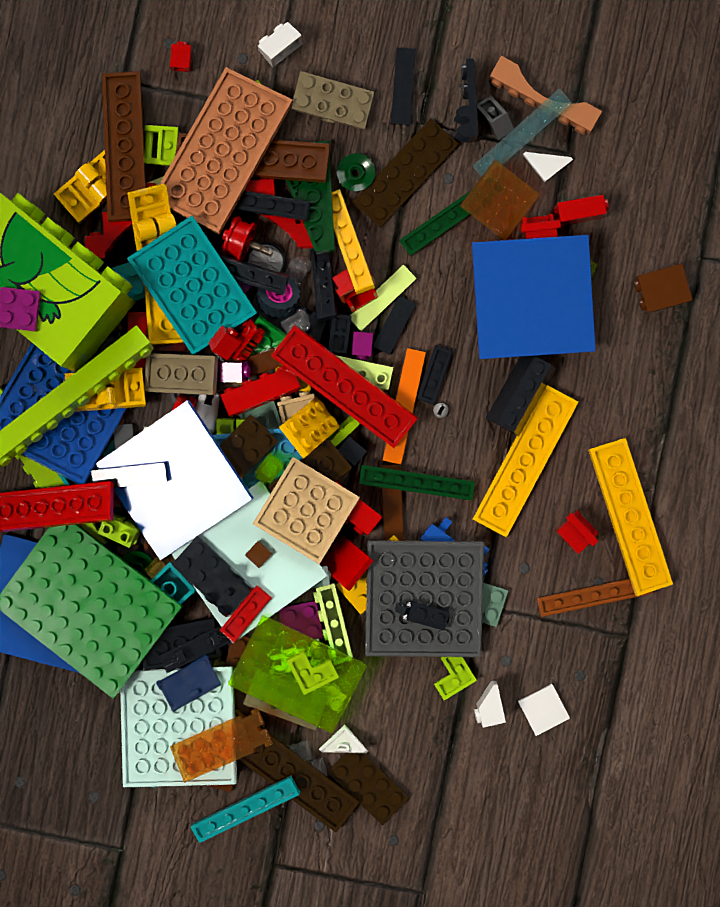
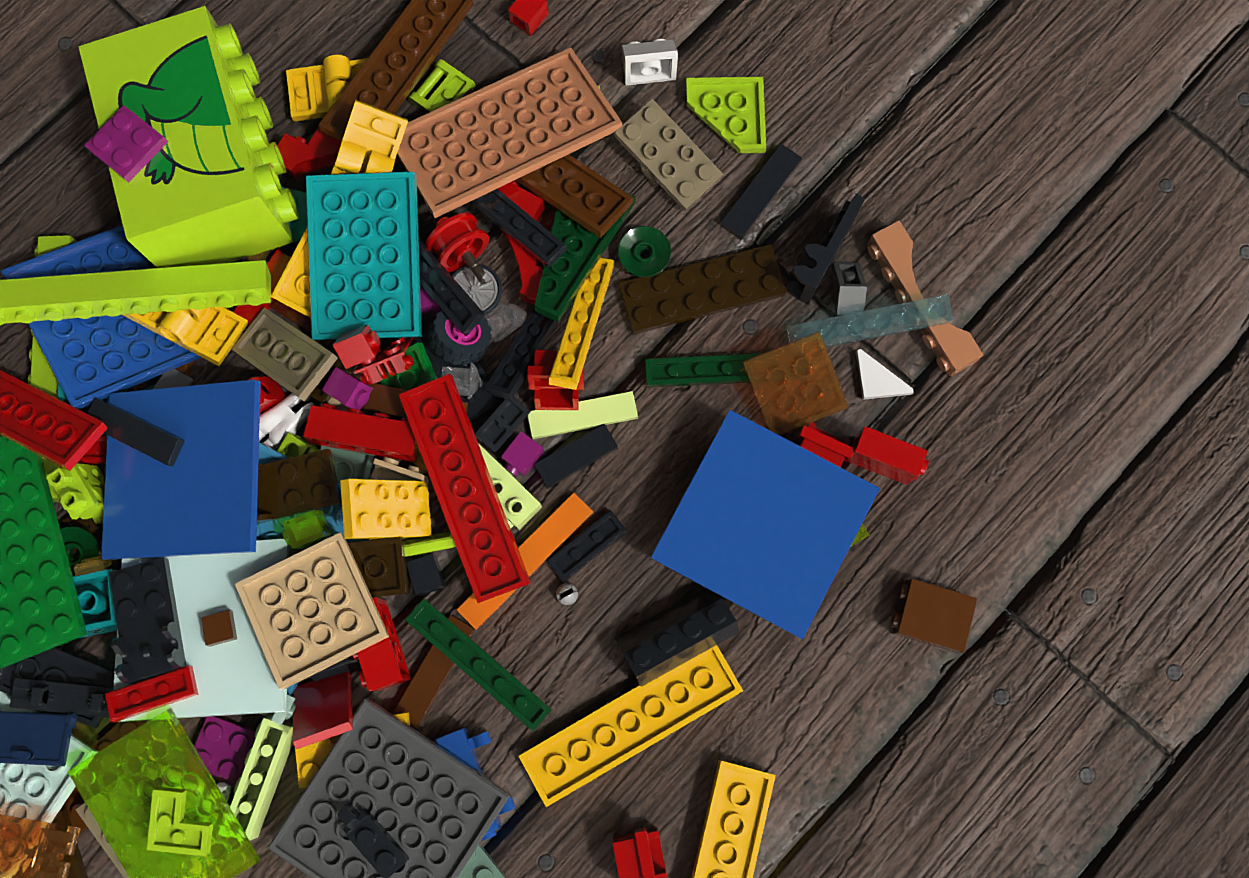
camera: 30 degrees right, 10 degrees down
none -> lime plate [686,77,766,153]

